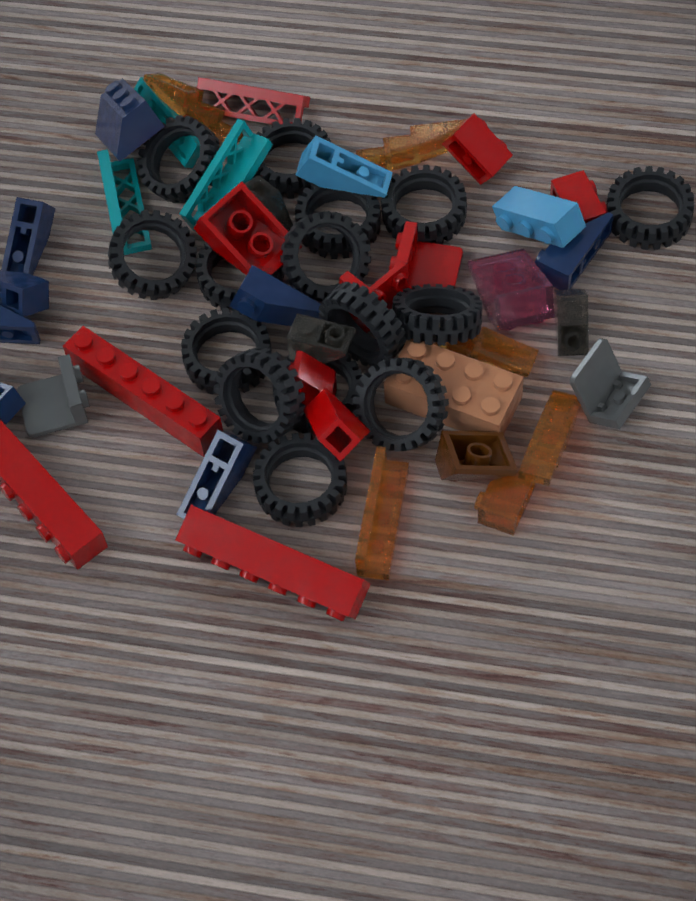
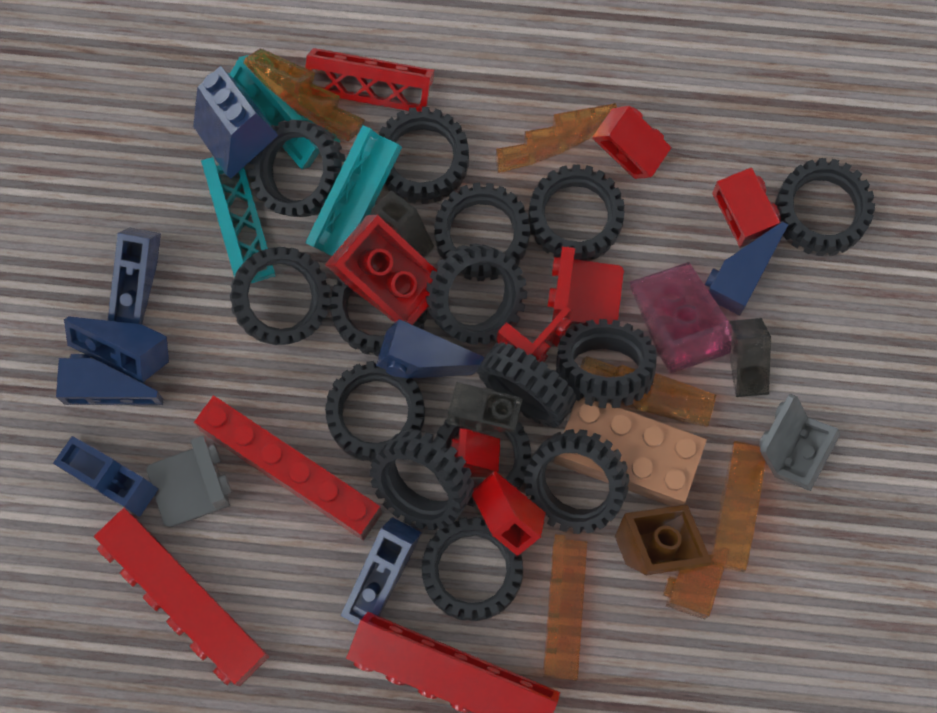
camera: 10 degrees left, 15 degrees up
dark azure slope [295,136,393,198] -> none
dark azure brick [492,186,586,248] -> none

